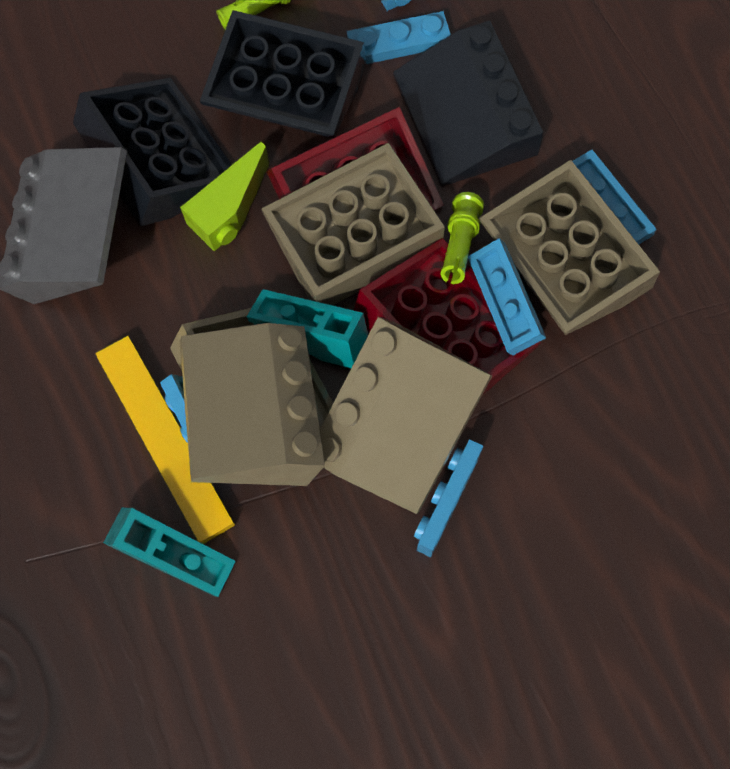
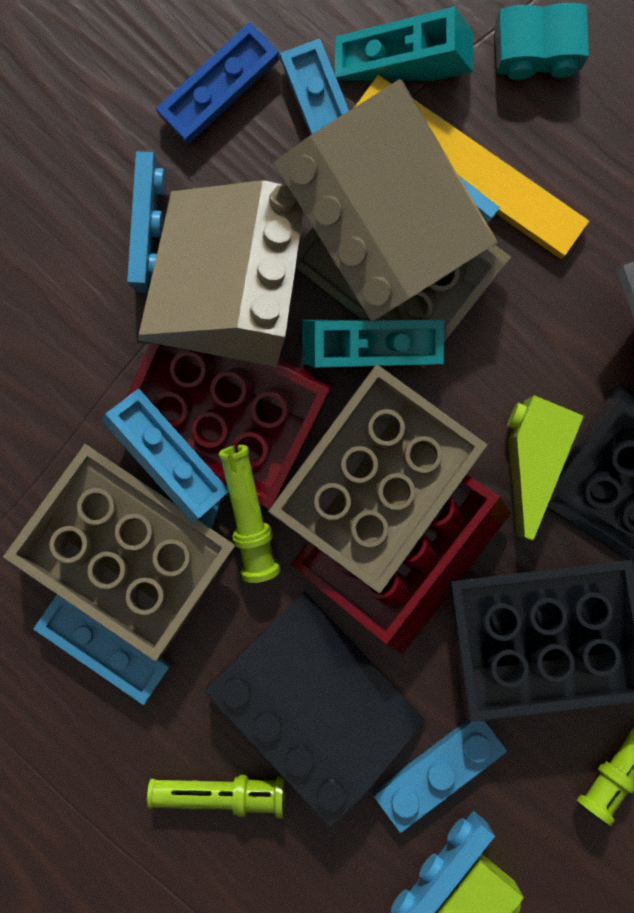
camera: 150 degrees right, 15 degrees up
none -> lime pin [147,775,285,818]
none -> blue plate [156,21,280,145]
none -> dark azure plate [280,38,349,135]
none -> teal brick [495,3,589,80]

